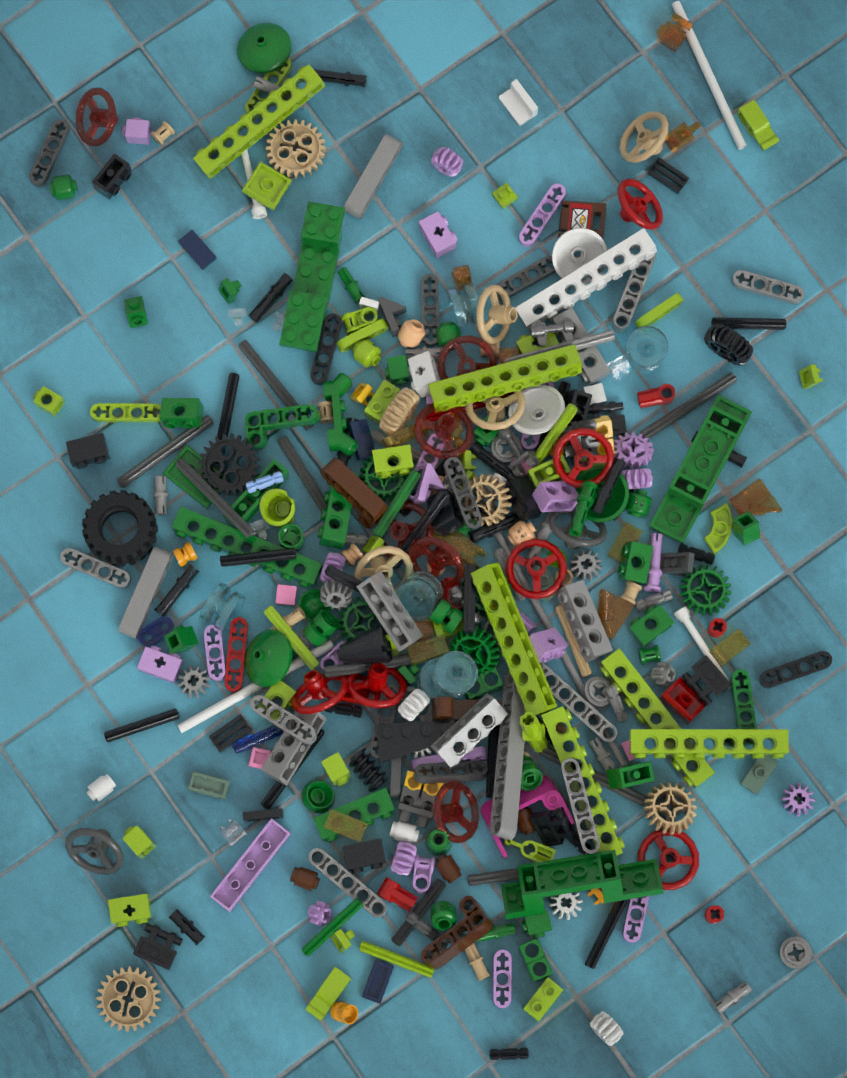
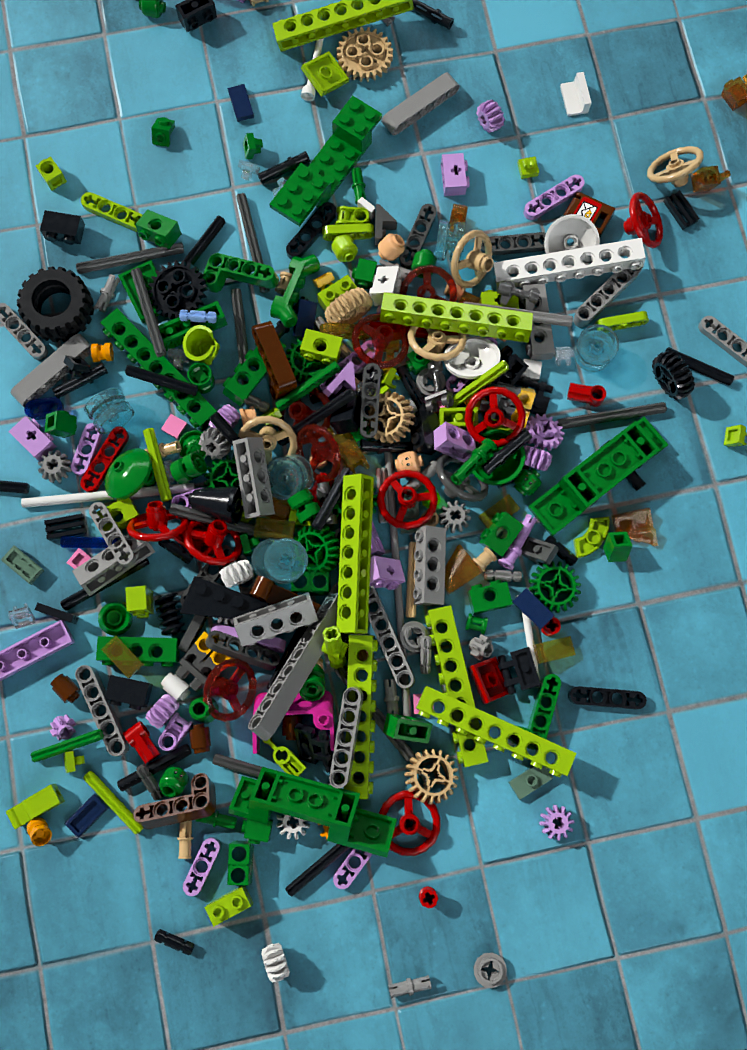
camera: 20 degrees right, 0 degrees up
none -> black tile [63,355,91,379]
none -> dark blue tile [512,588,555,630]

